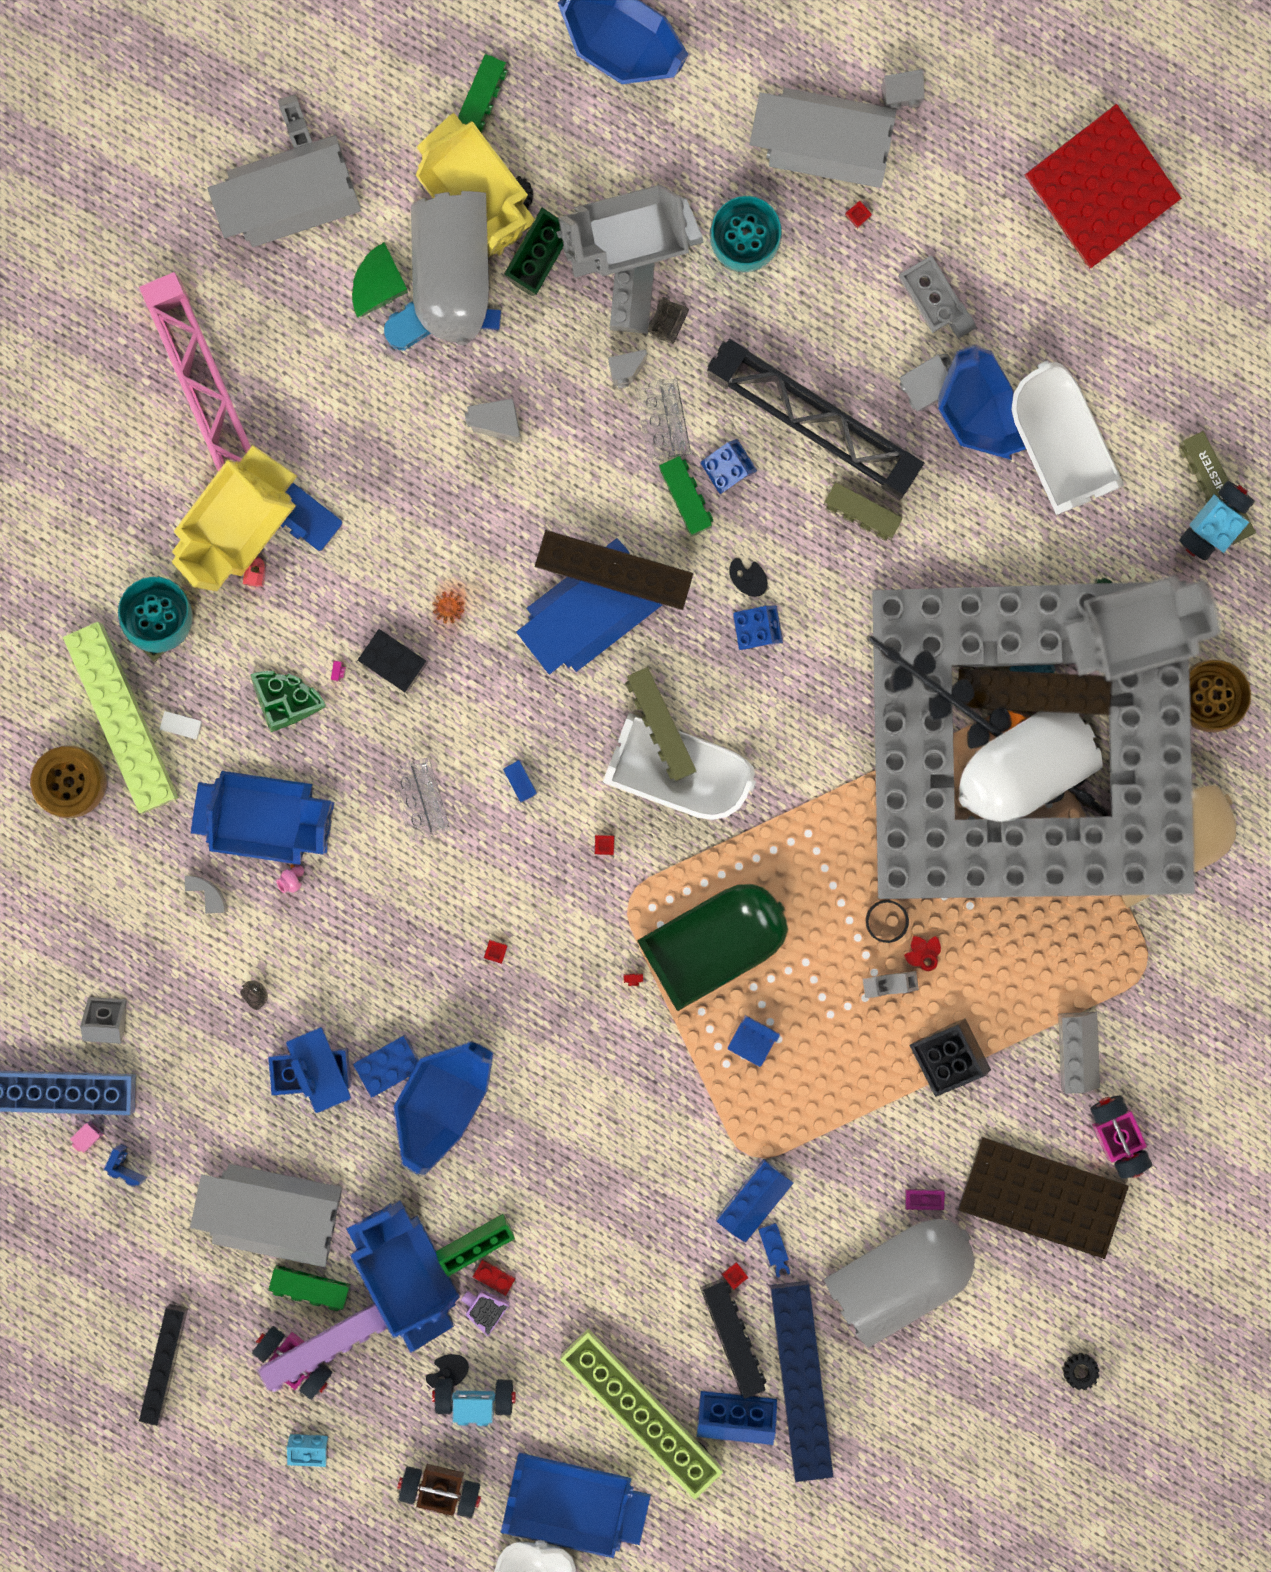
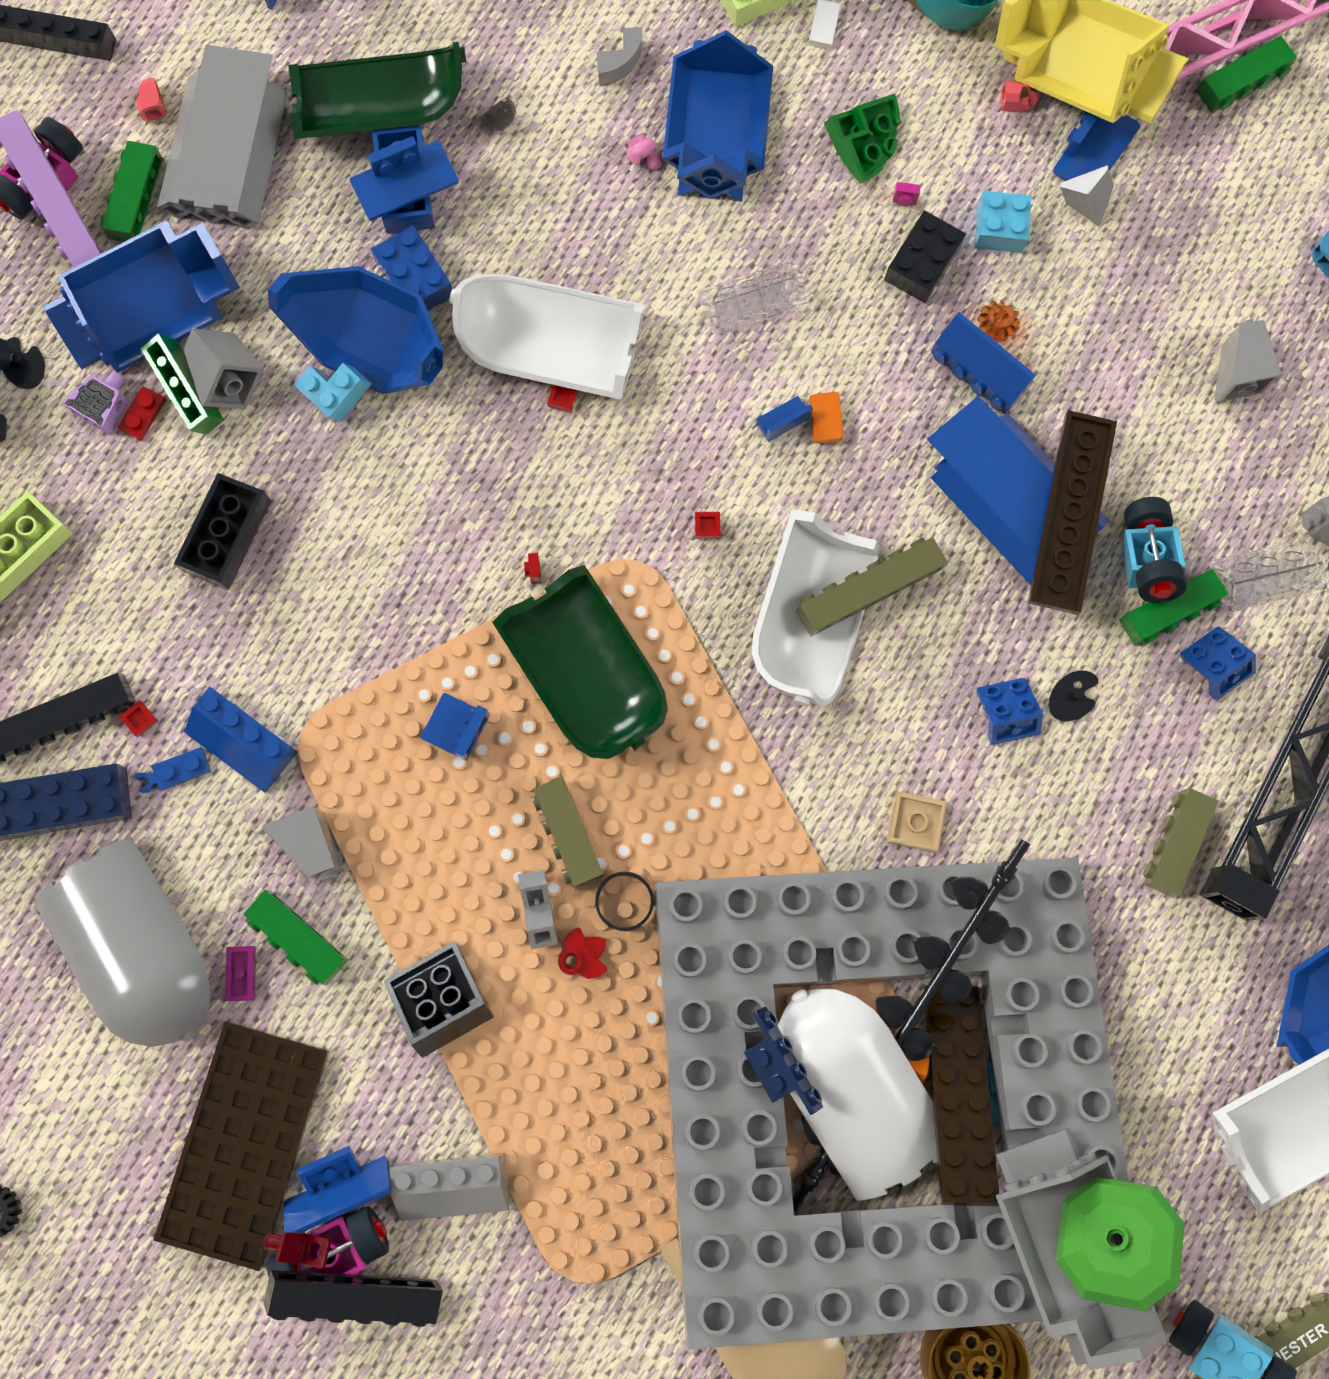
camera: 80 degrees right, 10 degrees down
none -> coral rock [136,78,166,122]
none -> black brick [174,473,271,590]
none -> light grey slope [184,328,264,409]
none -> green brick [243,889,349,985]
none -> light grey slope [263,806,344,883]
none -> dark red bracket [263,1232,331,1269]
none -> black brick [263,1270,443,1327]
none -> blue bracket [284,1145,392,1233]
none -> dark green panel [288,41,467,139]
none -> medium azure brick [294,363,372,421]
none -> white panel [450,274,646,400]
none -> olive brick [531,776,604,888]
none -> dark blue bracket [744,1007,823,1115]
none -> orange slope [809,392,843,444]
none -> tan tile [886,791,947,853]
none -> blue slope [931,312,1036,414]
none -> medium azure brick [974,190,1031,253]
none -> bright green rock [1056,1176,1185,1311]
none -> light grey slope [1059,165,1114,226]
none -> brick [1122,497,1187,603]
none -> green brick [1196,36,1297,113]

